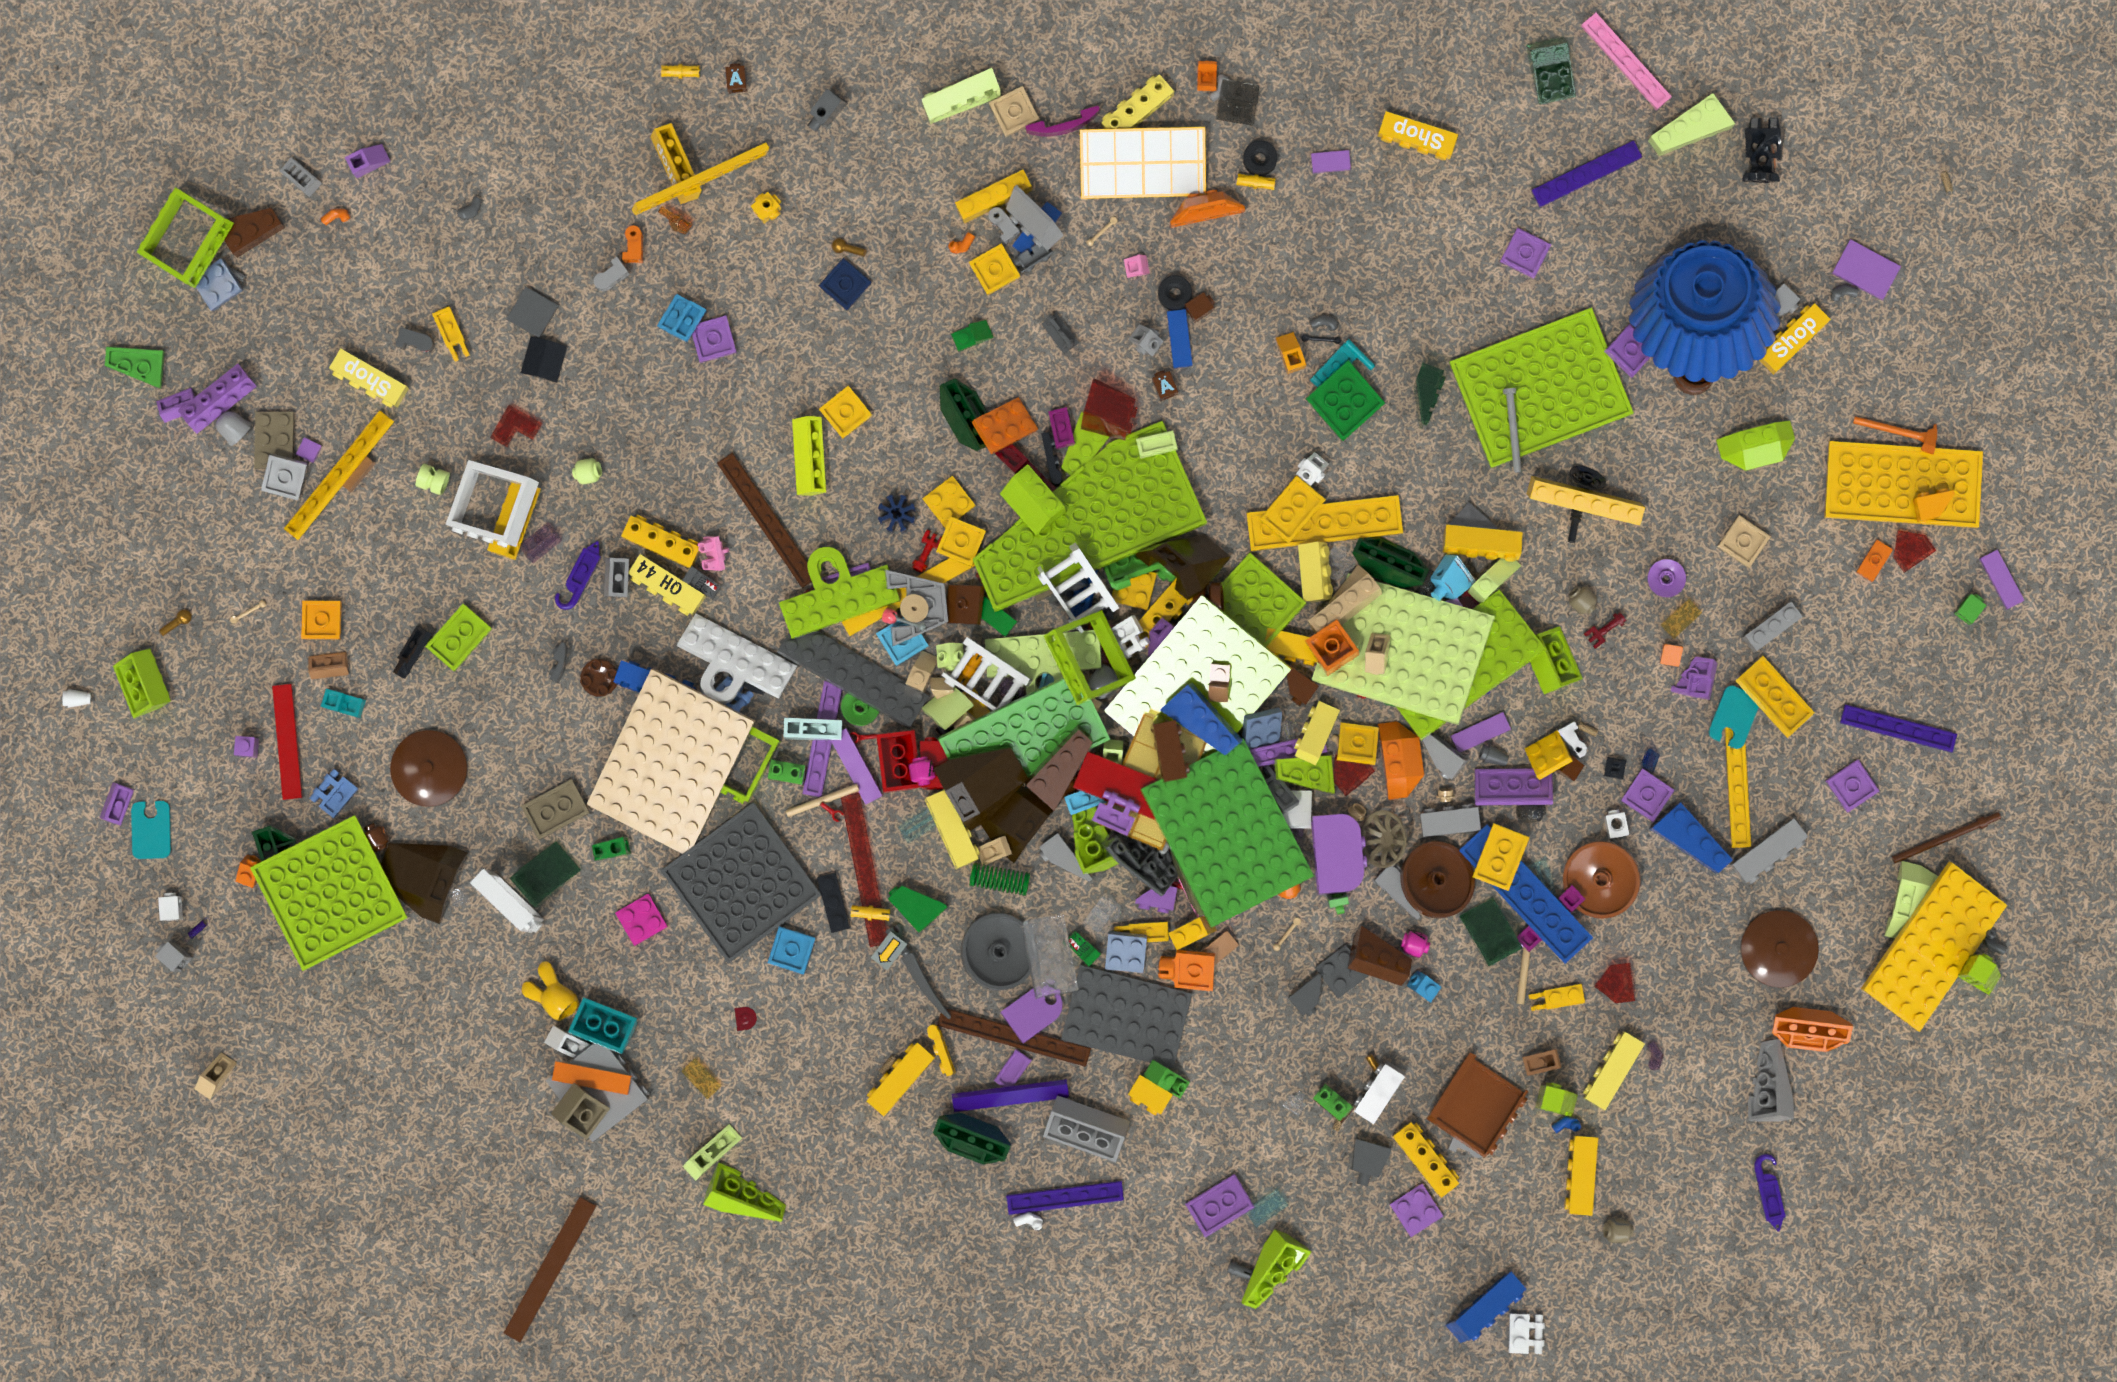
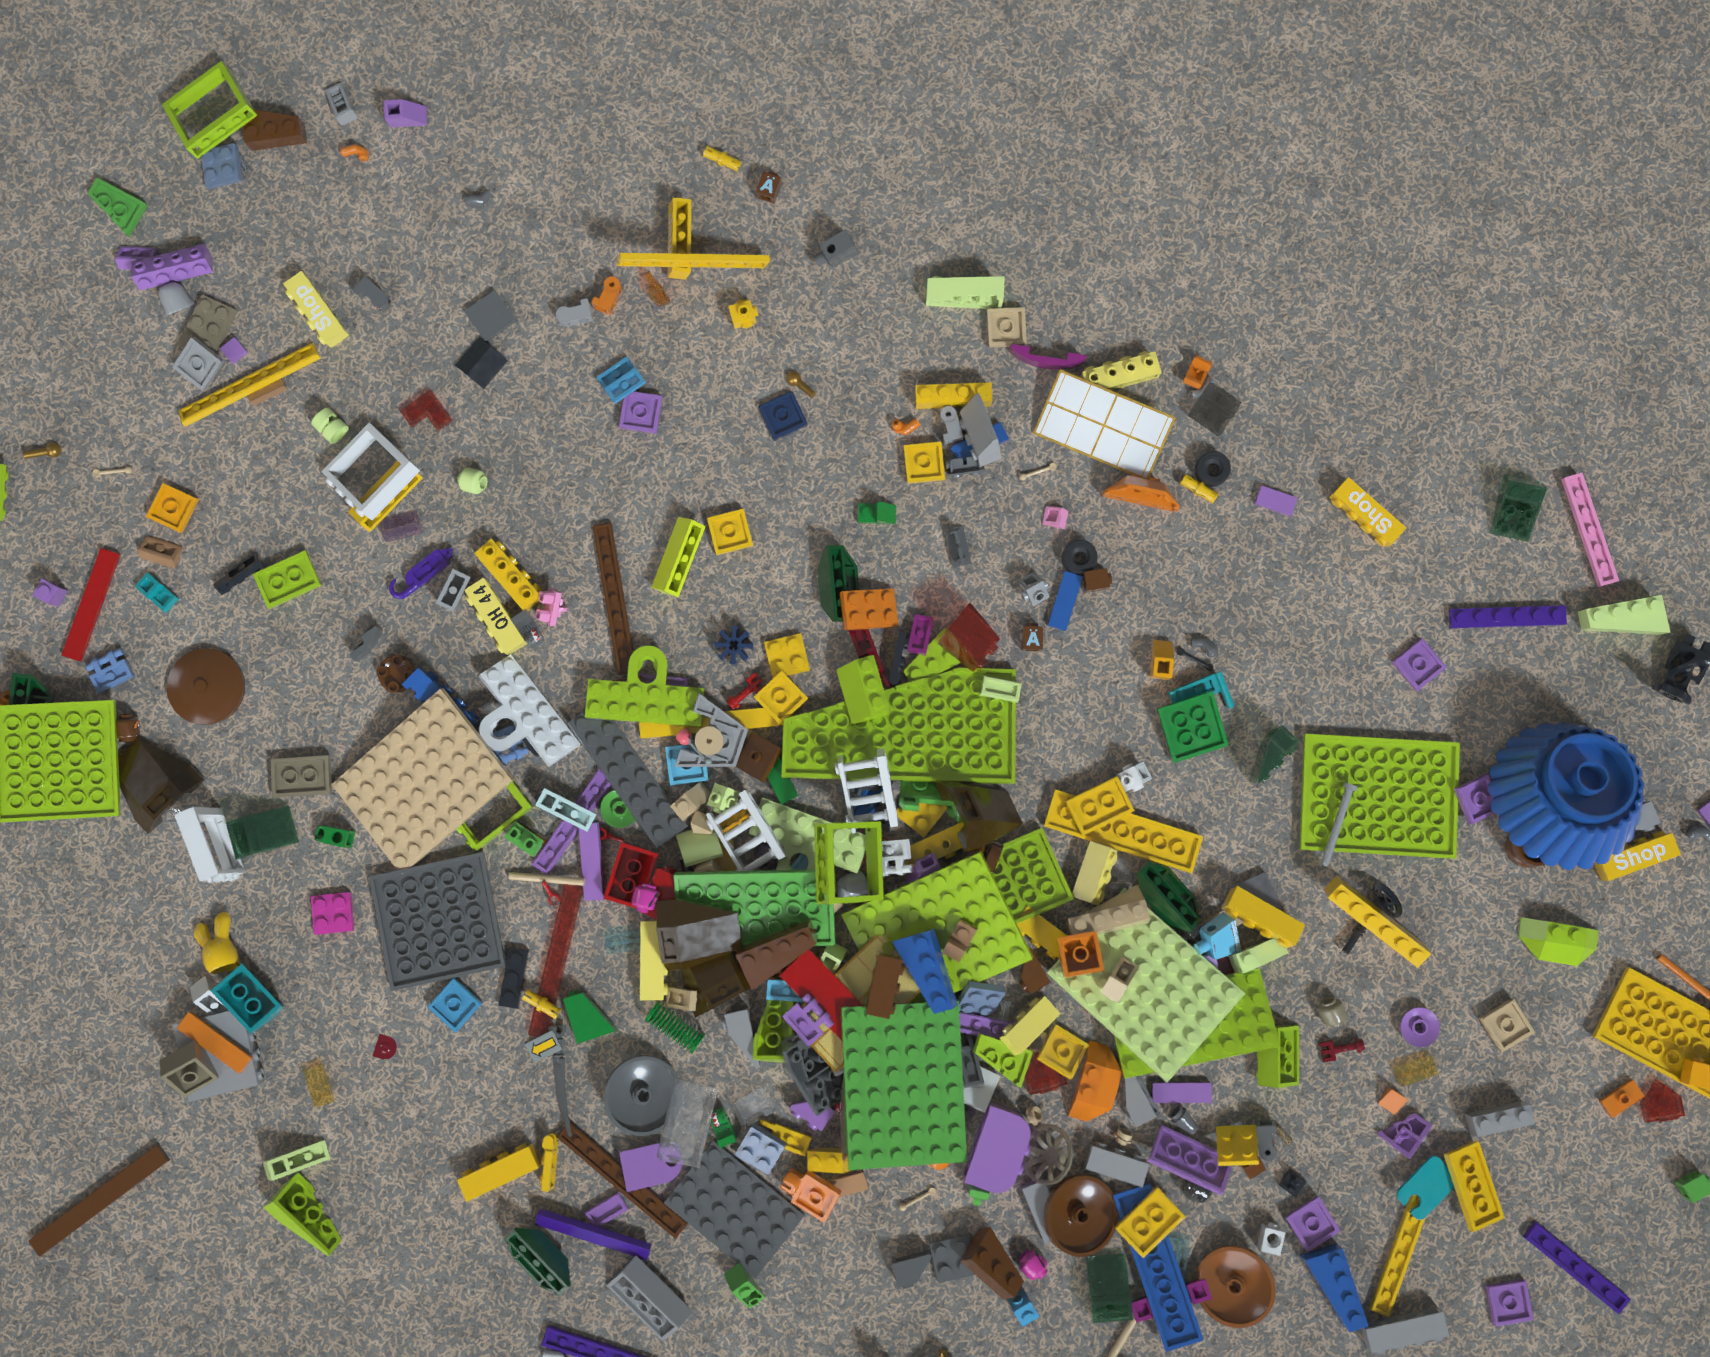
camera: 20 degrees right, 0 degrees up
yellow hinge [432,306,470,362] -> none
yellow brick [1128,1075,1173,1116] -> none
clear blue slope [1640,748,1660,772] -> none

